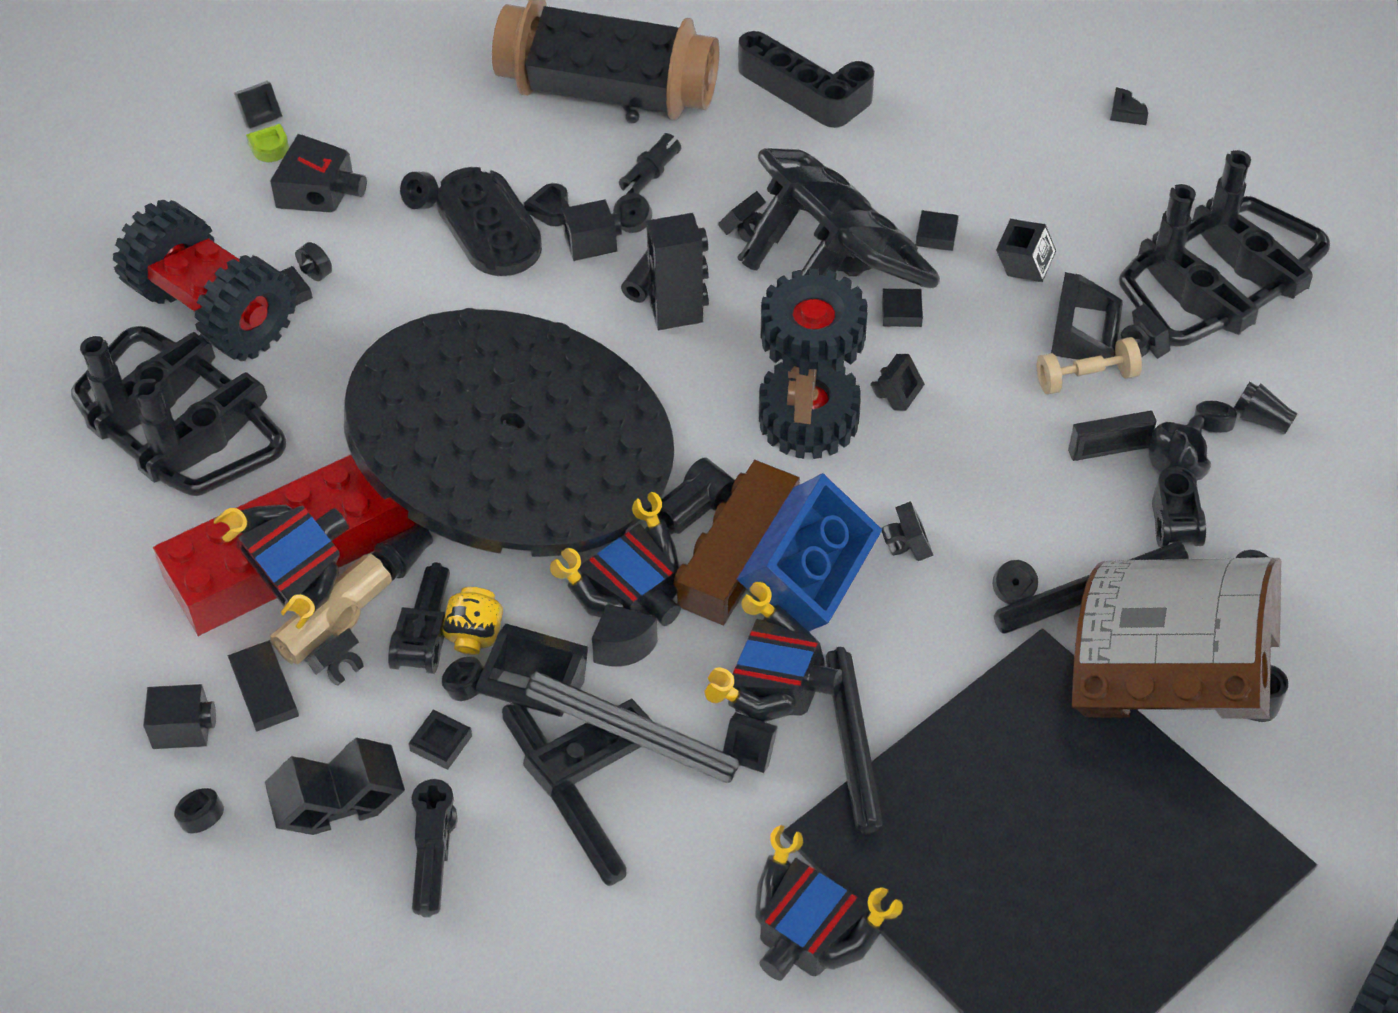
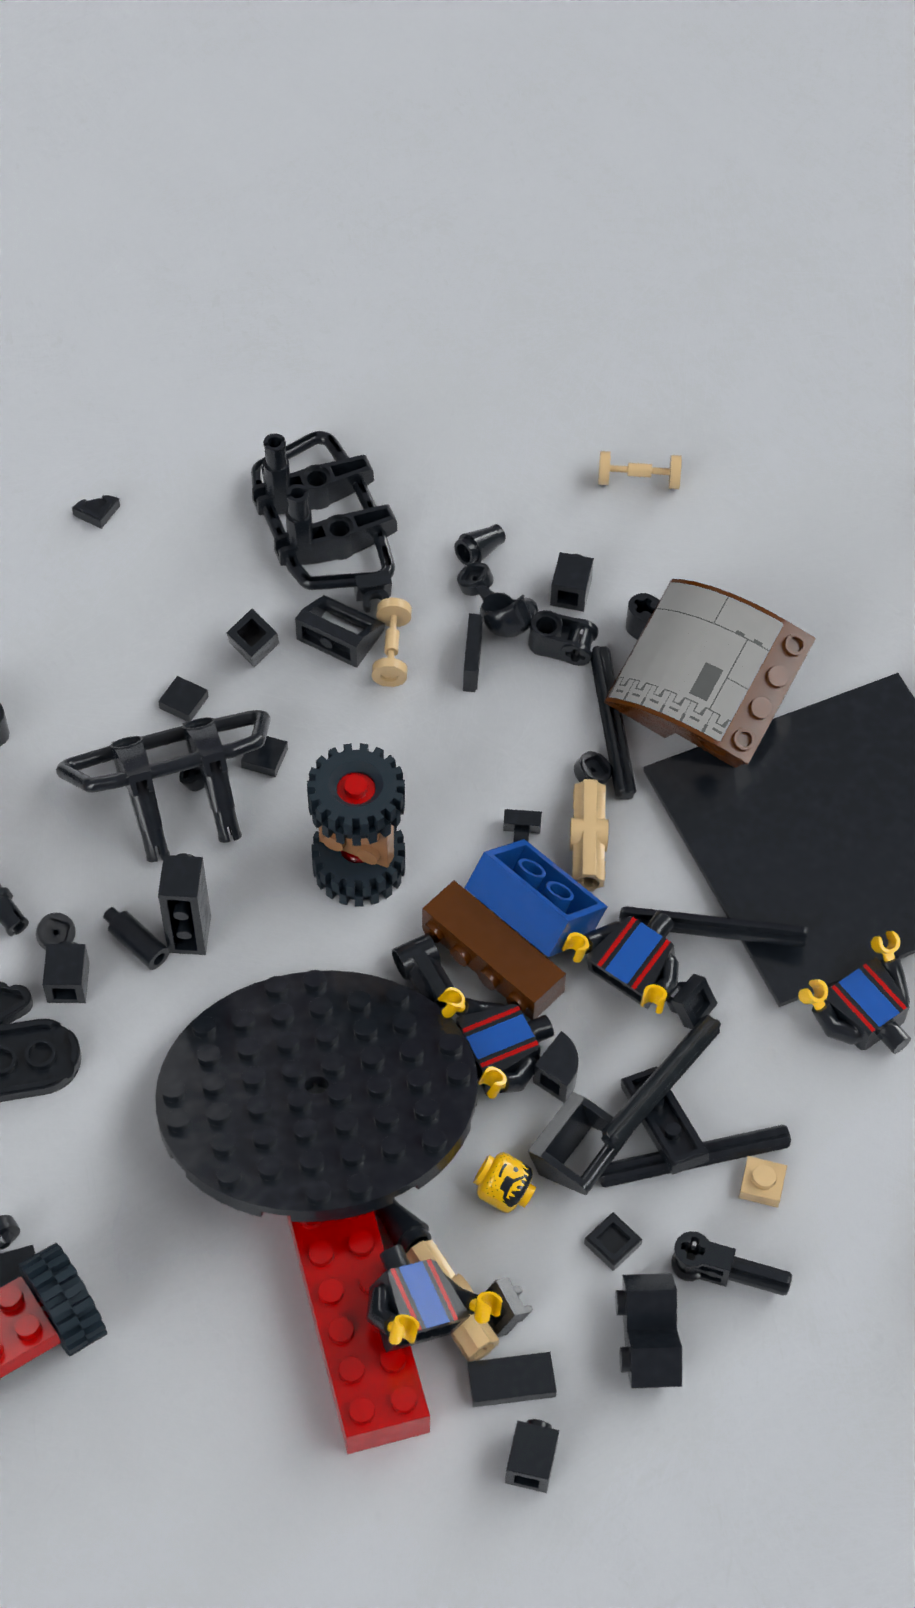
camera: 75 degrees left, 5 degrees up
black piece [71,326,286,496] -> none
black tile [174,788,224,833] -> none
black connector [388,562,450,674] -> none
black tile [442,656,484,701] -> none
black tile [718,191,766,243] -> none
none -> black brick [550,552,594,612]
none -> tan piece [570,779,609,891]
none -> tan plate [739,1156,787,1208]

